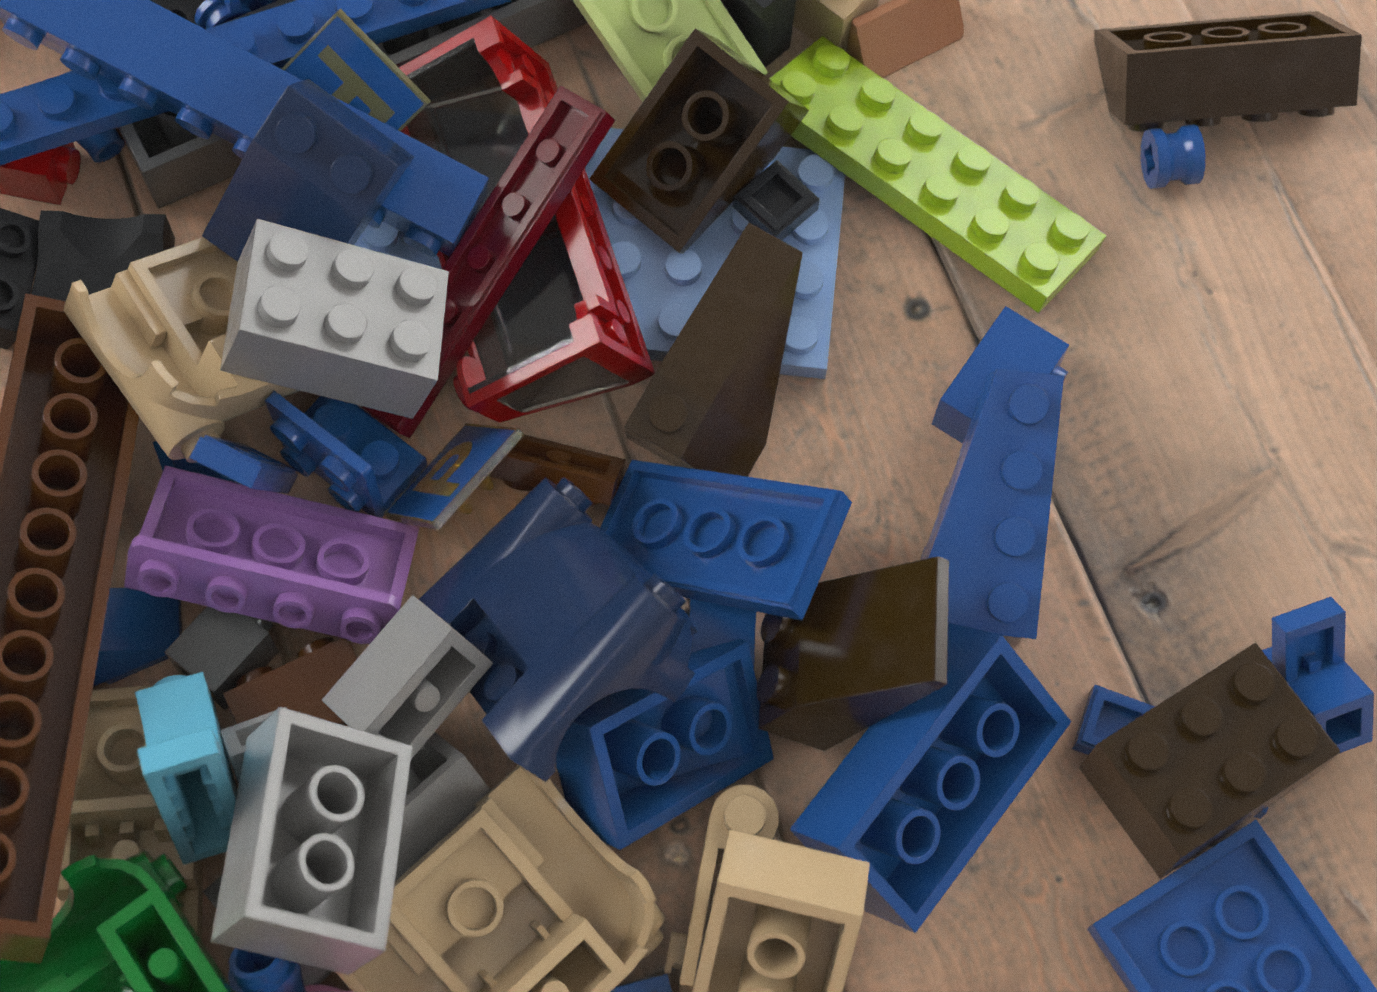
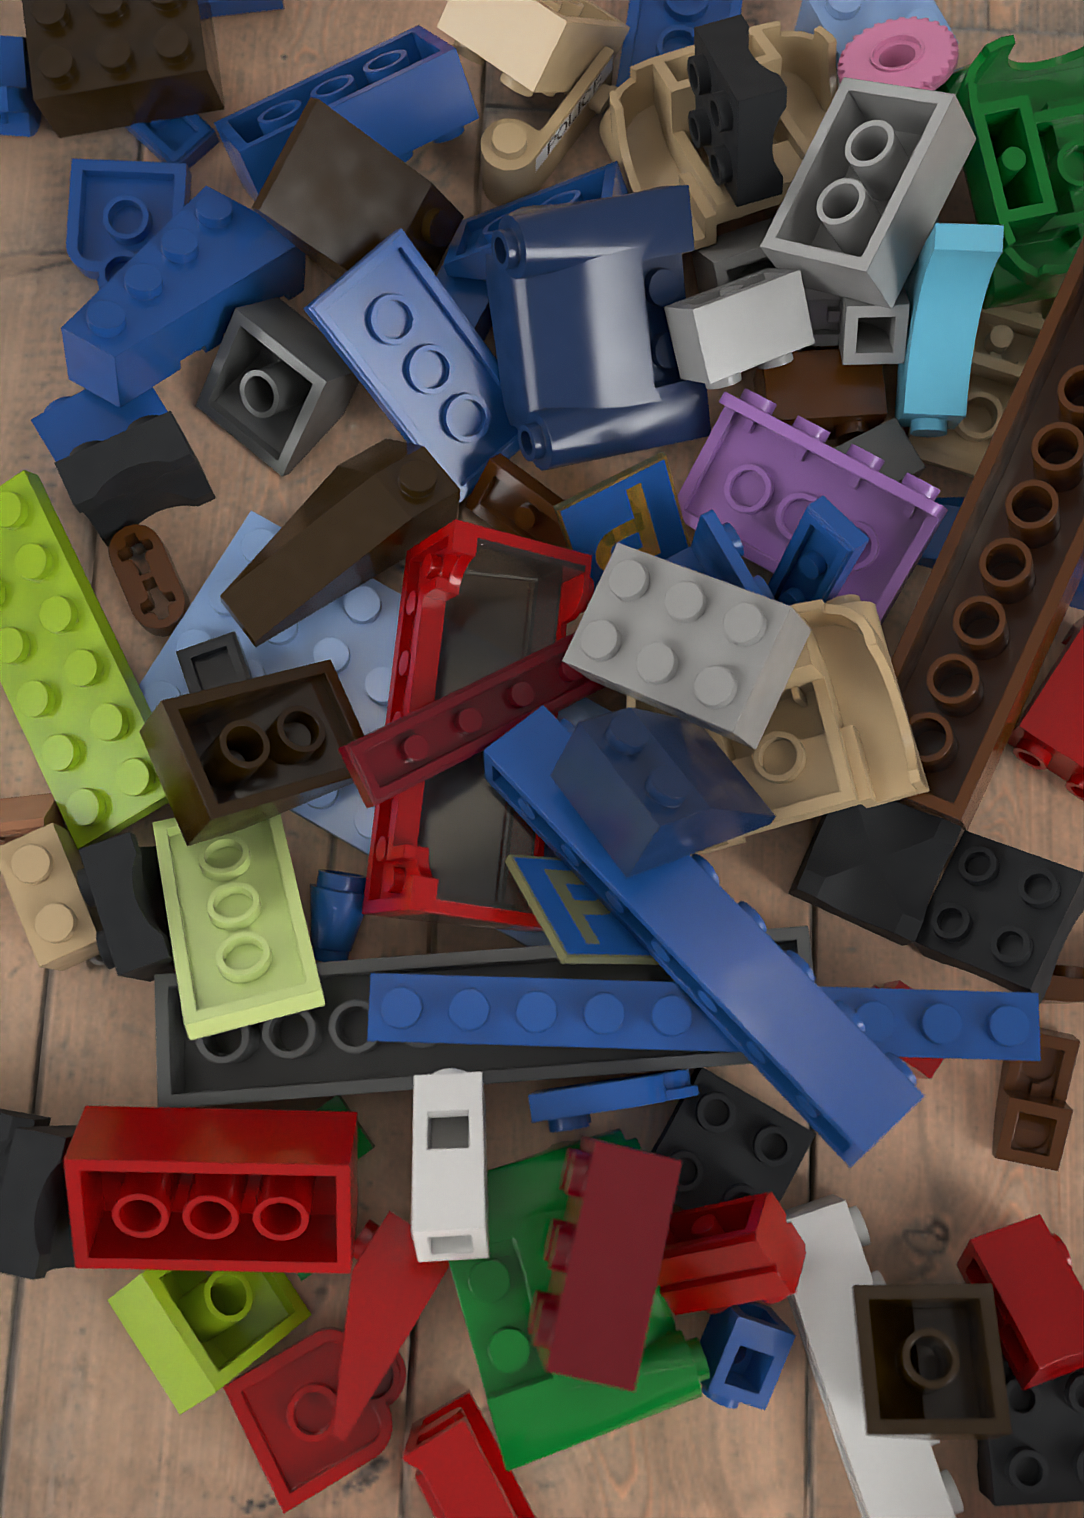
camera: 155 degrees left, 10 degrees up
none -> black brick [54,411,216,547]
none -> blue plate [66,158,192,289]
none -> reddish brown beam [108,524,191,637]
none -> dark grey slope [196,297,360,477]
none -> blue cone [310,869,366,962]
none -> black brick [687,14,787,207]

